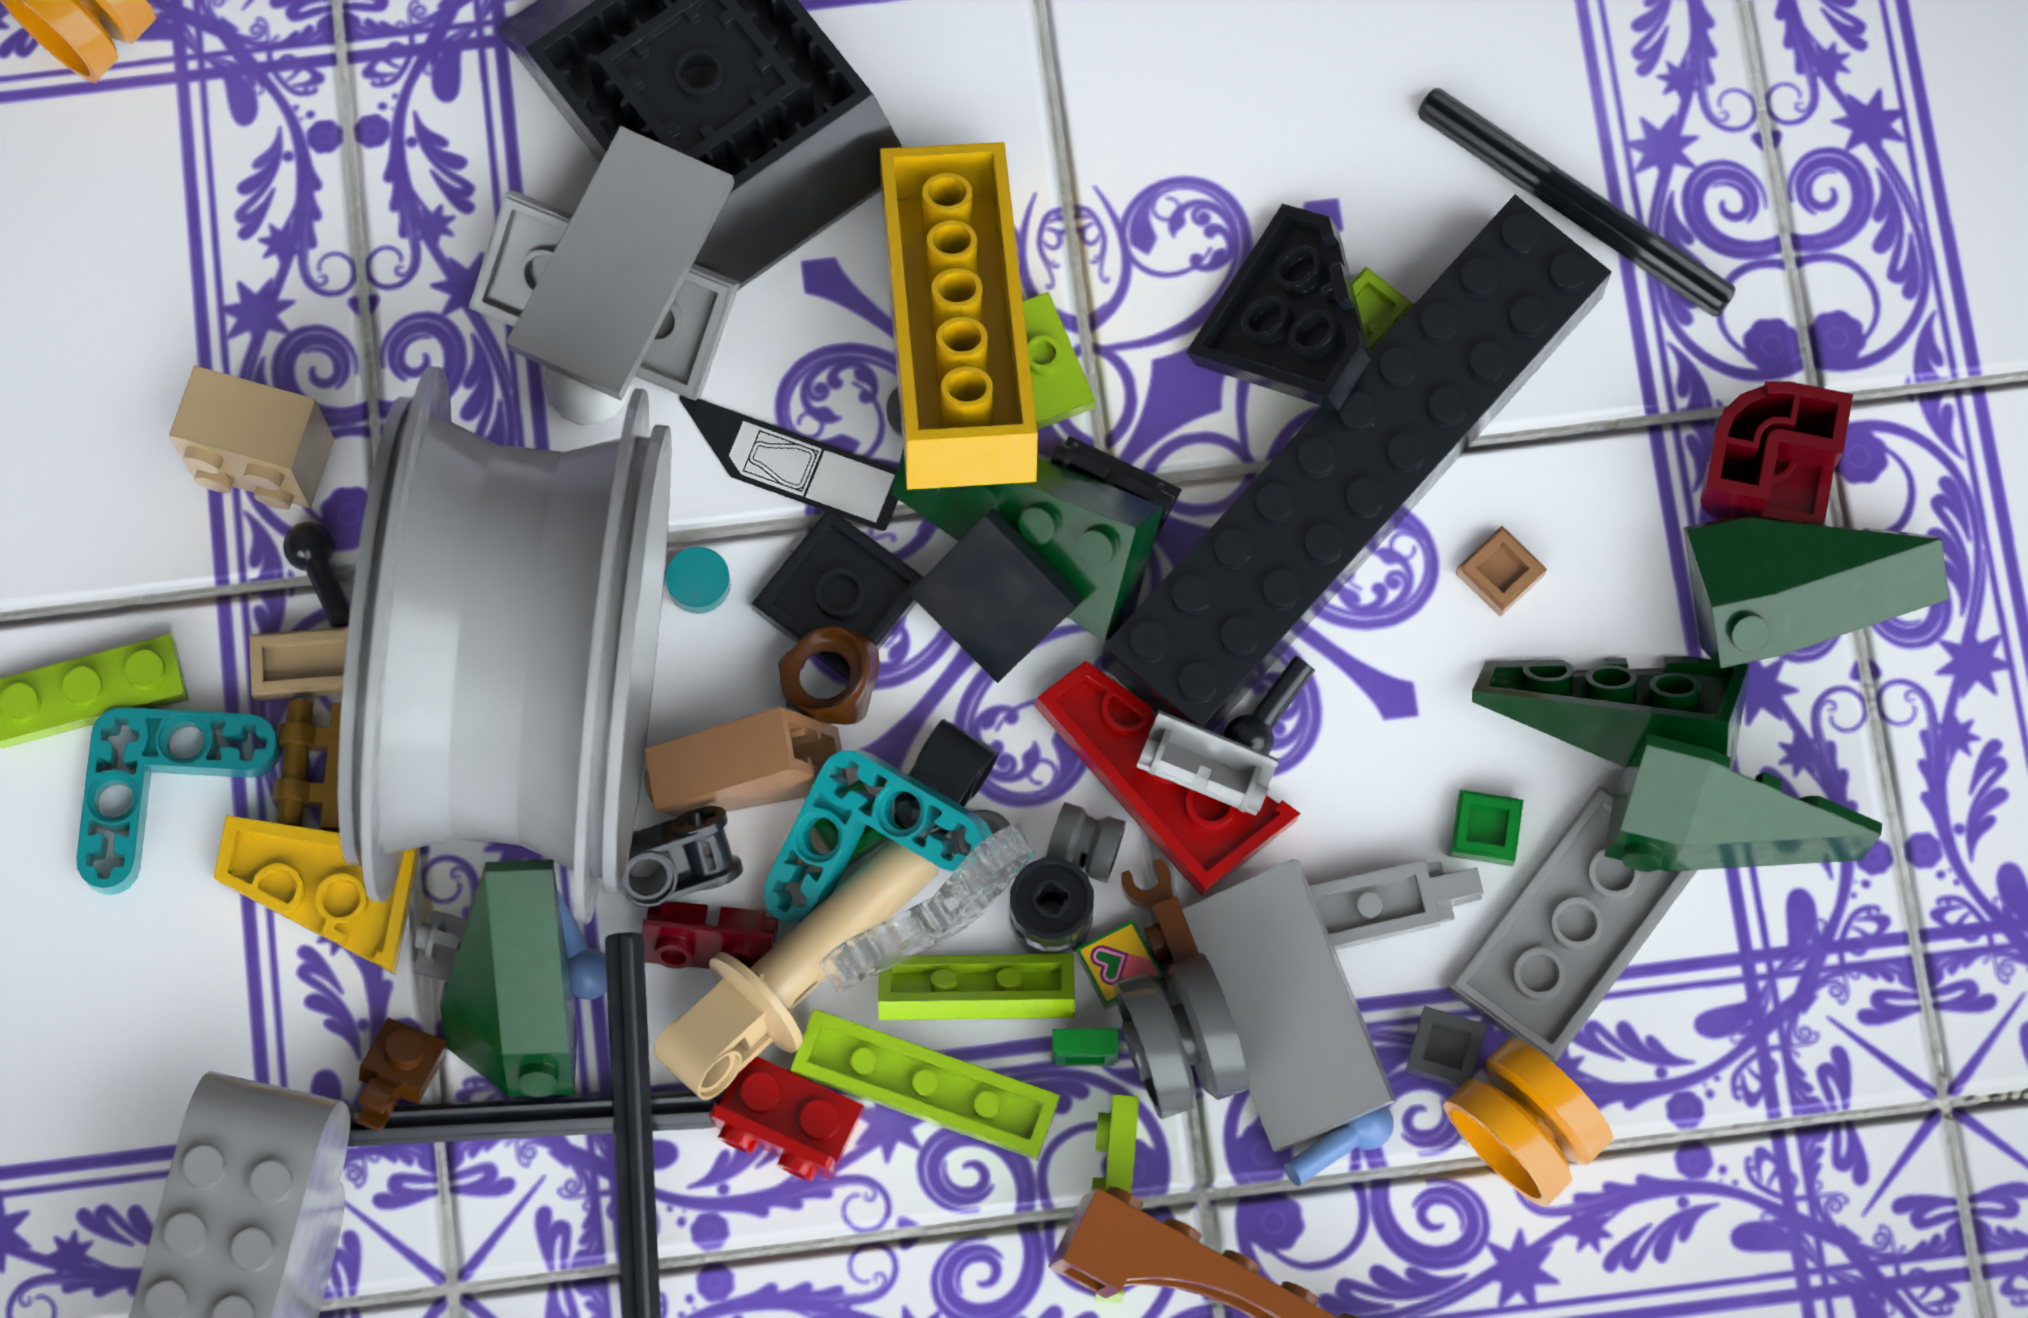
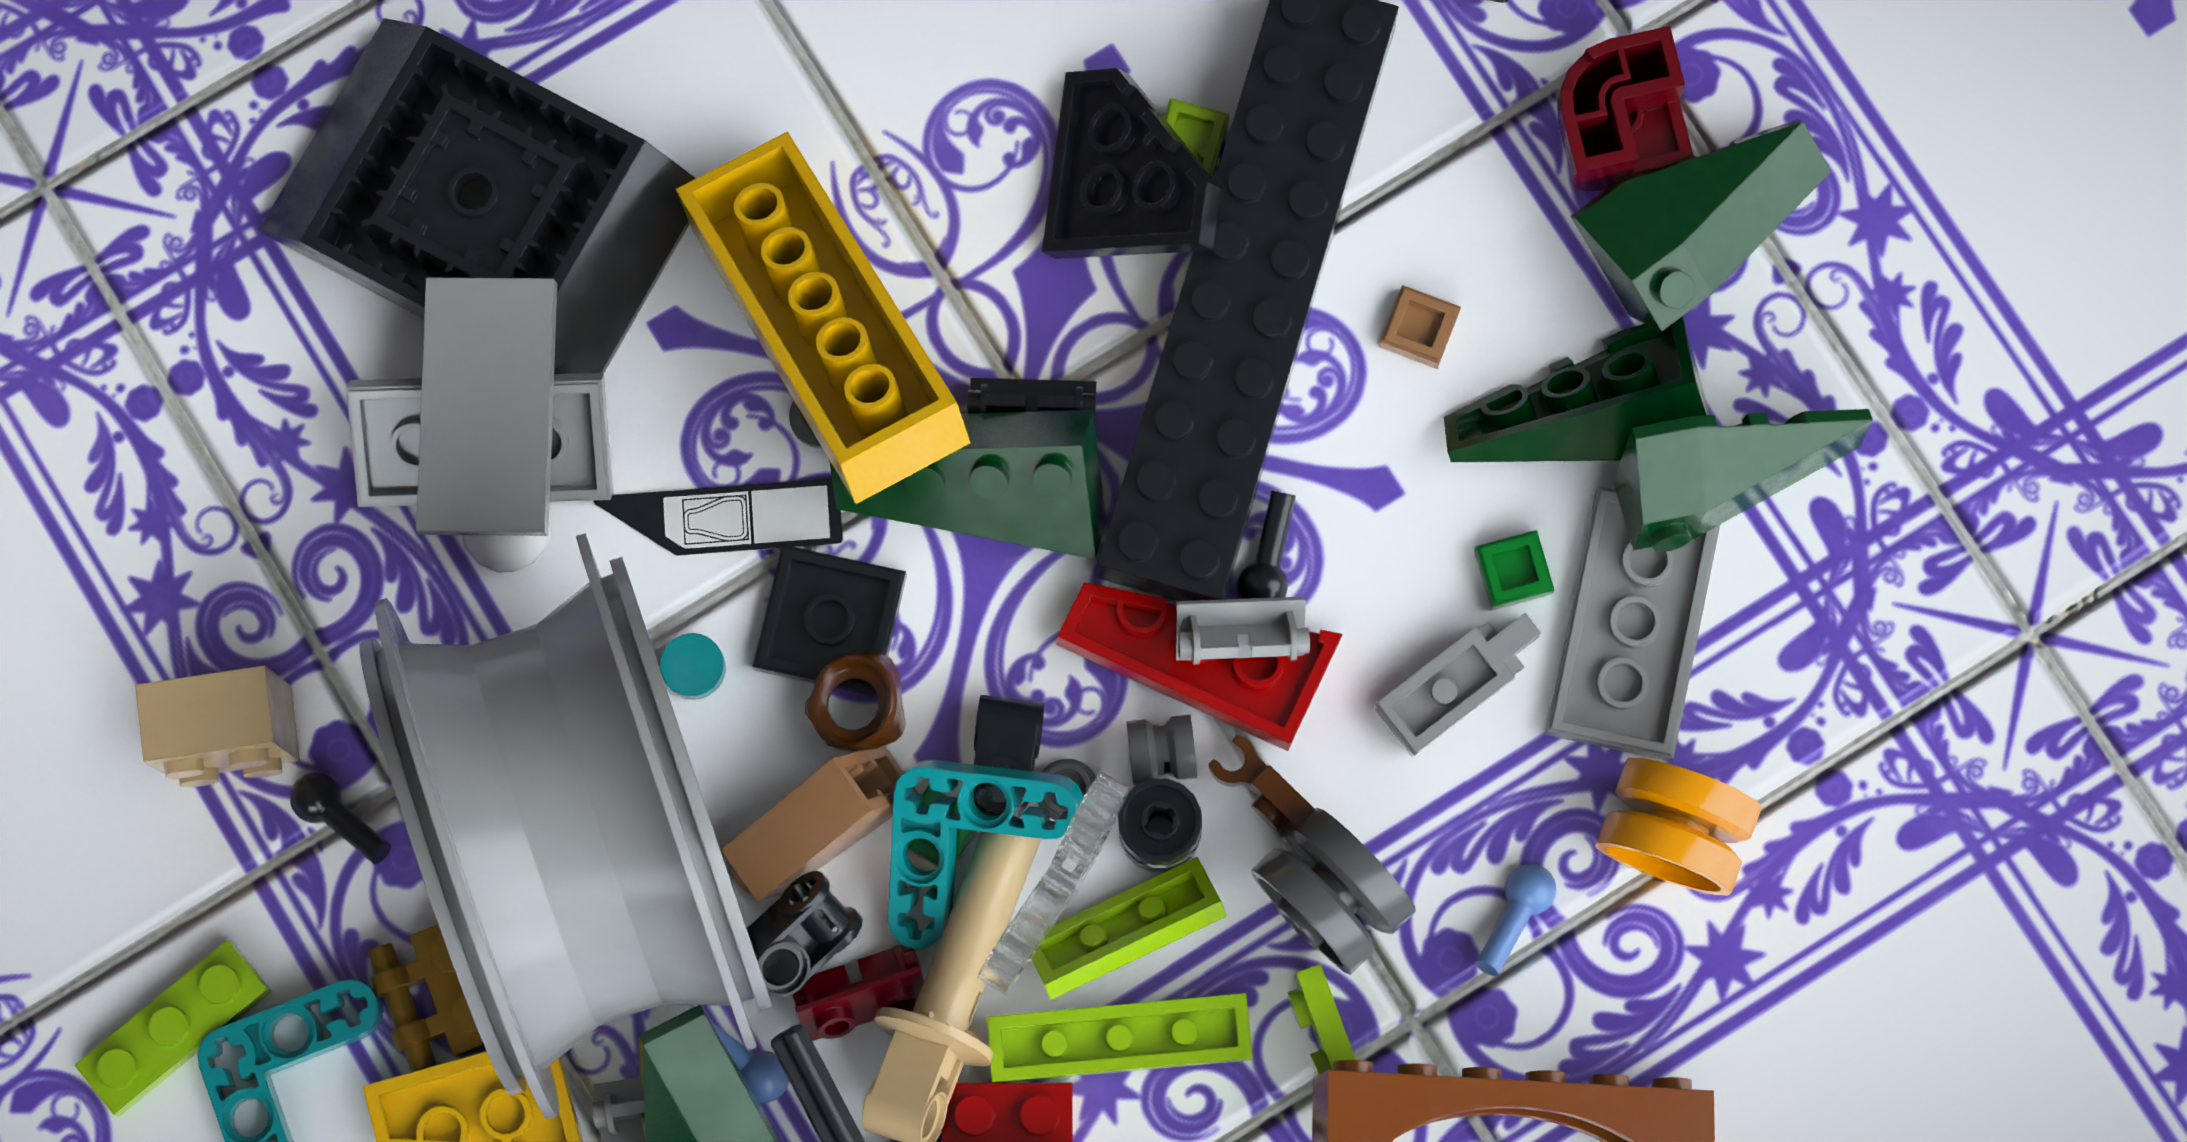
camera: 20 degrees left, 5 degrees up
tan tile [249,627,348,701] -> none
black tile [908,508,1084,683] -> none
lime plate [1023,292,1096,430] -> none
green tile [1052,1028,1119,1066] -> none
tile [1075,920,1163,1010] -> none
light grey tile [1182,859,1397,1152] -> none
dark grey plate [1405,1006,1487,1088] -> none

